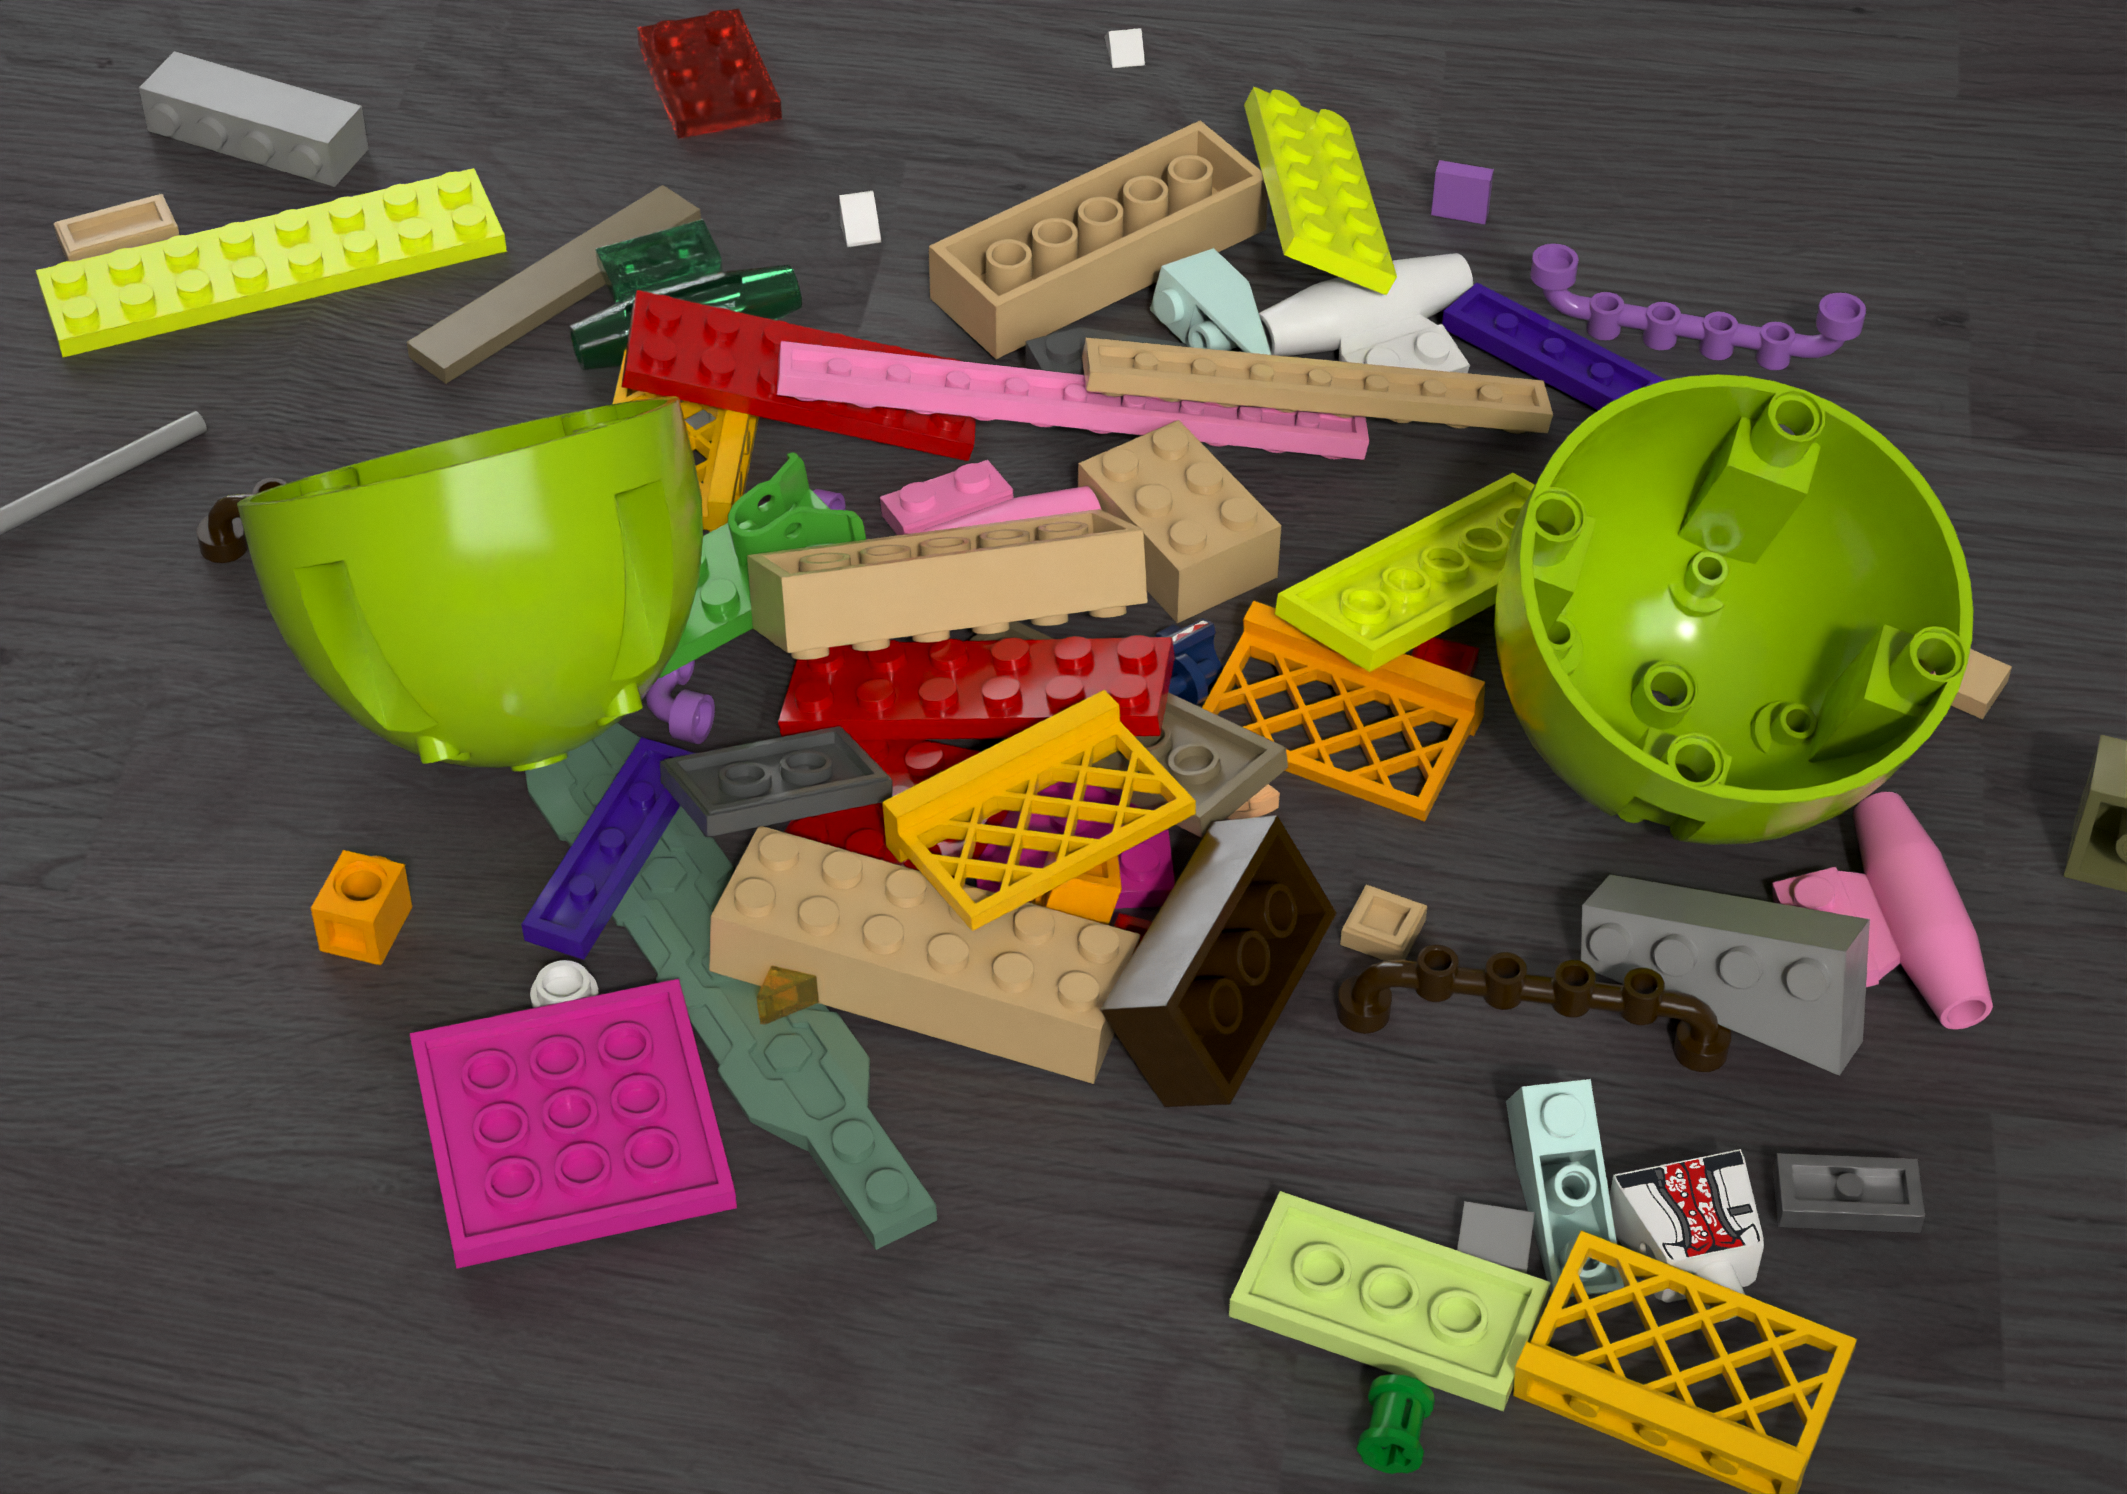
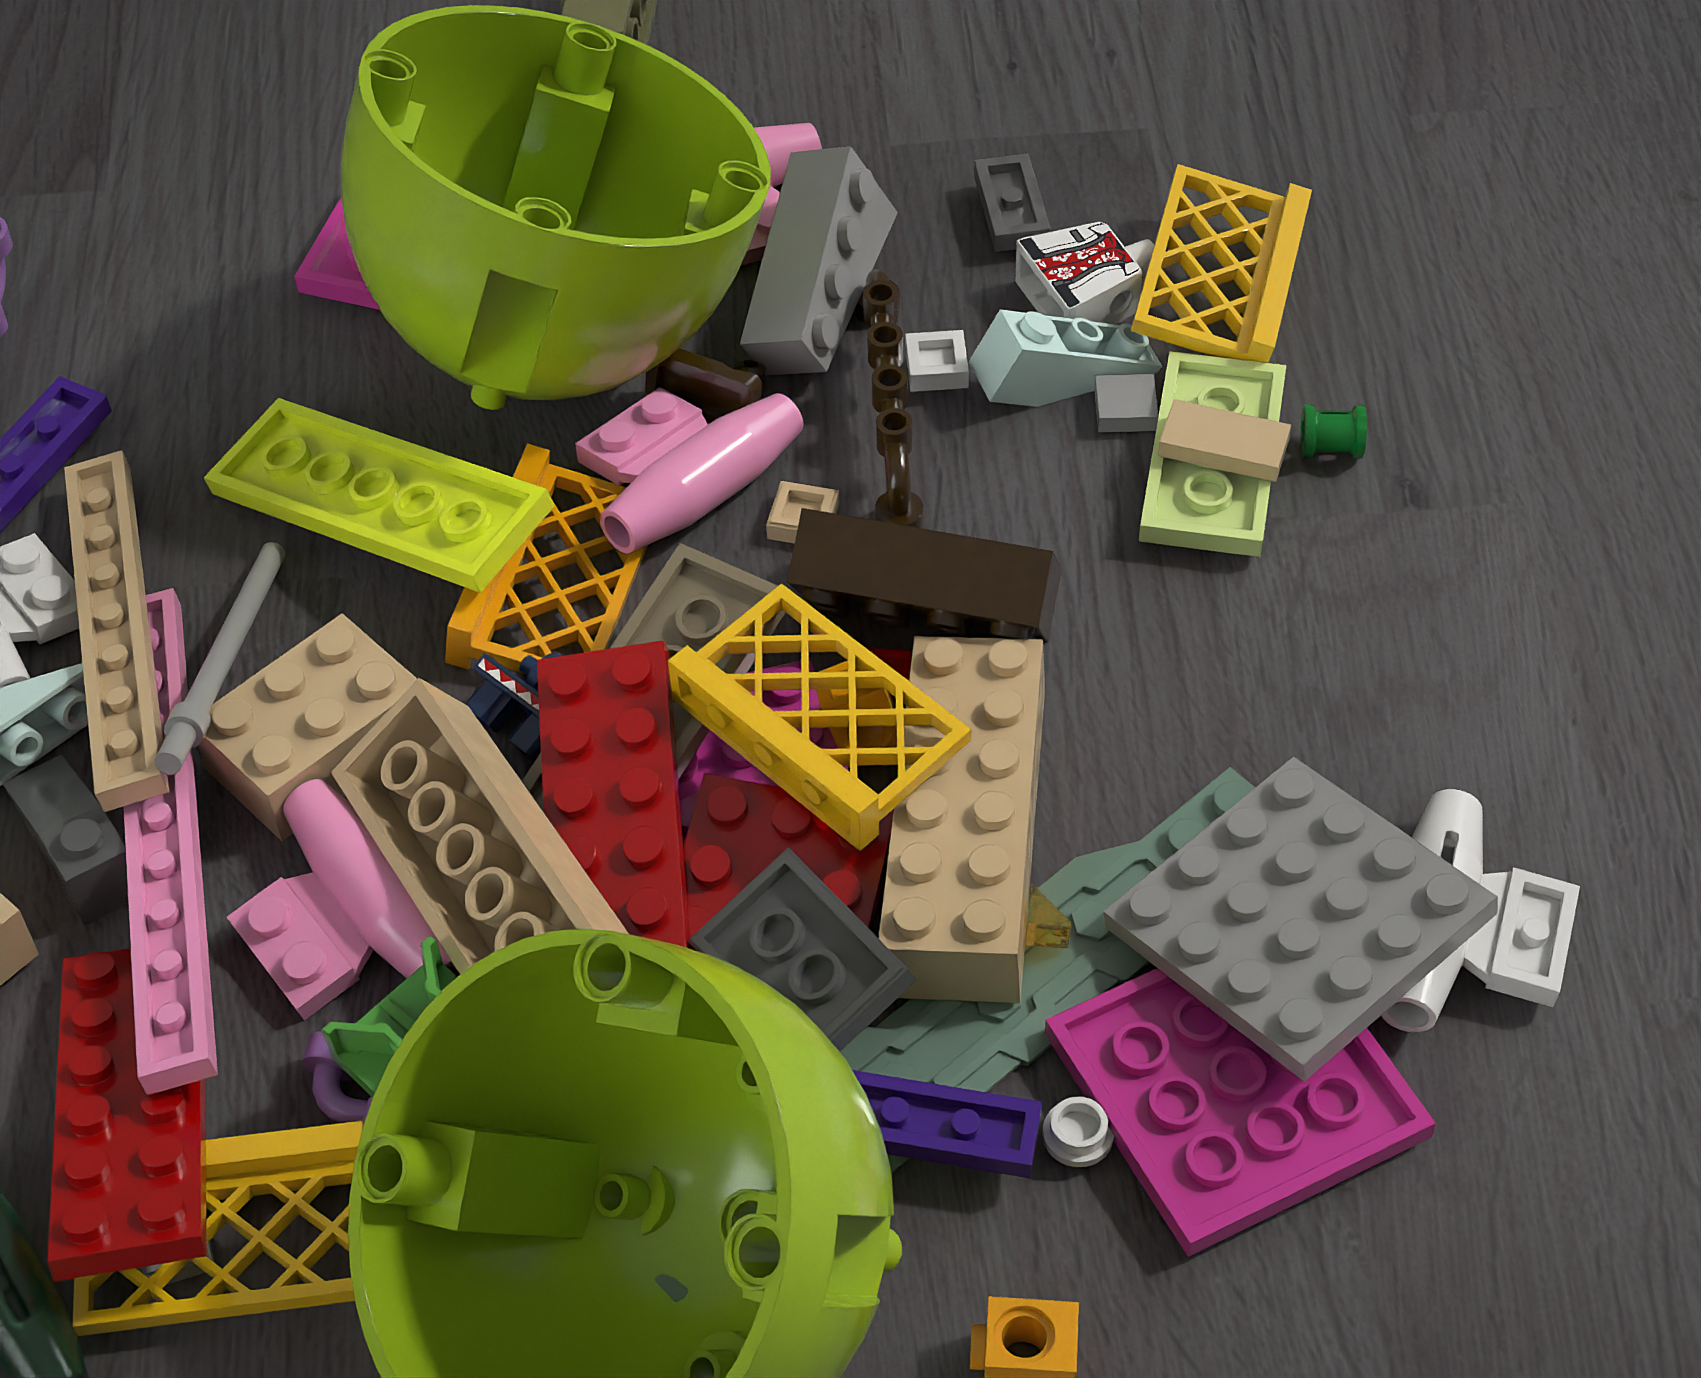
camera: 100 degrees left, 5 degrees up
none -> light grey bar [155,542,285,775]
none -> bright pink plate [575,387,803,553]
none -> dark brown piece [645,348,766,424]
none -> white plate [905,330,969,392]
none -> light grey plate [1103,757,1498,1082]
none -> tan tile [1158,399,1291,482]
none -> white plate [1381,789,1580,1032]

